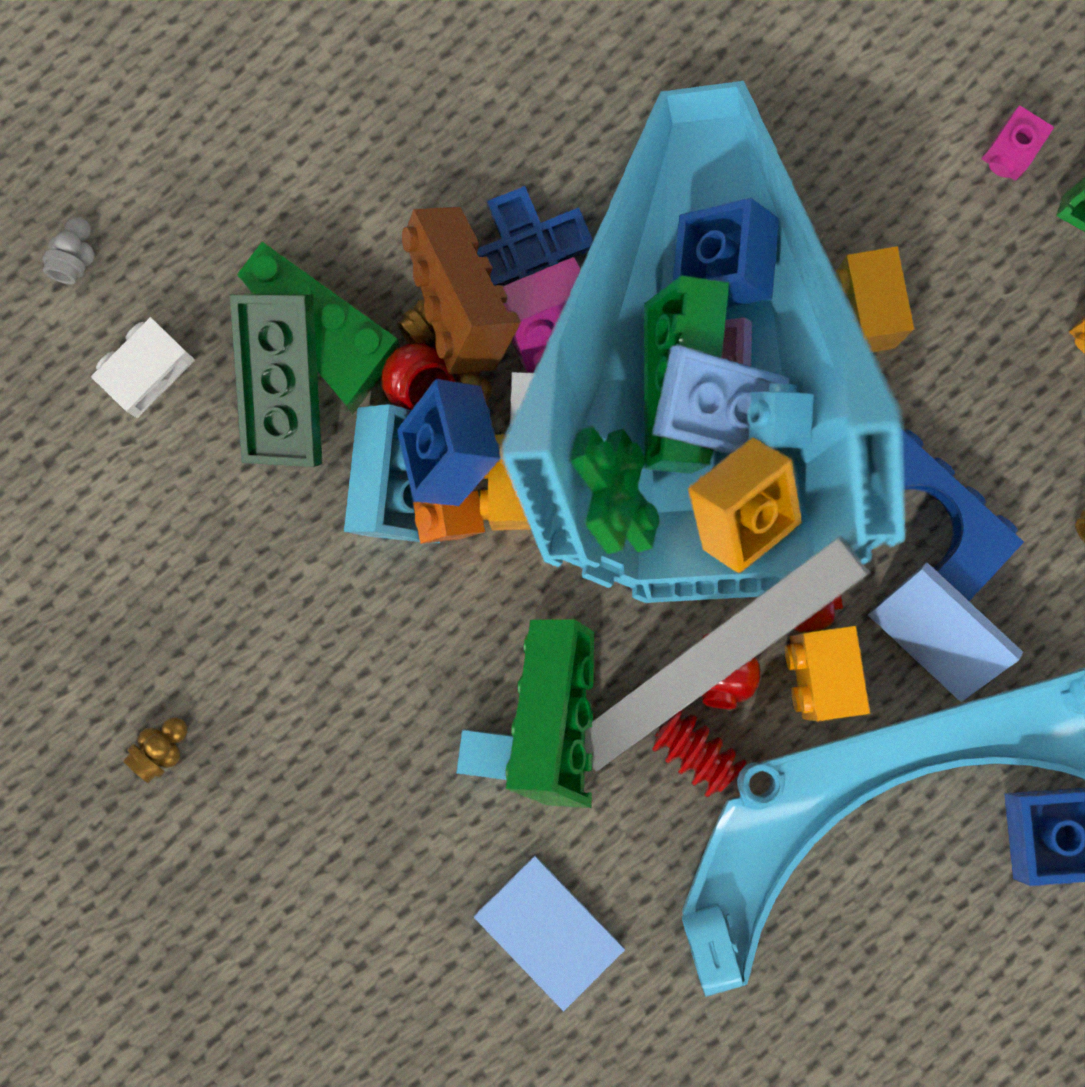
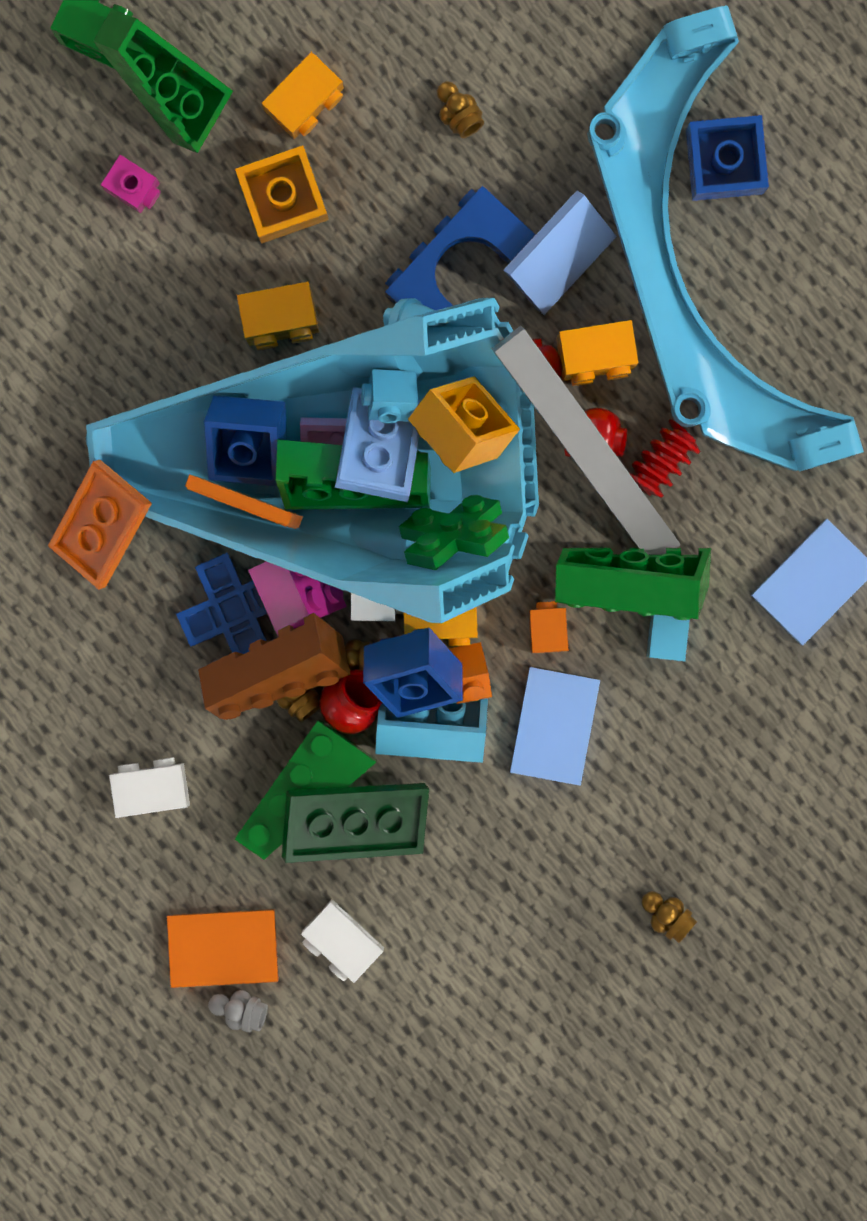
camera: 85 degrees left, 5 degrees up
none -> orange tile [48,460,152,590]
none -> white brick [109,757,190,818]
none -> orange tile [167,909,279,988]
none -> orange tile [185,474,303,529]
none -> light orange brick [235,145,329,244]
none -> light blue tile [510,667,600,786]
none -> orange brick [529,601,569,653]

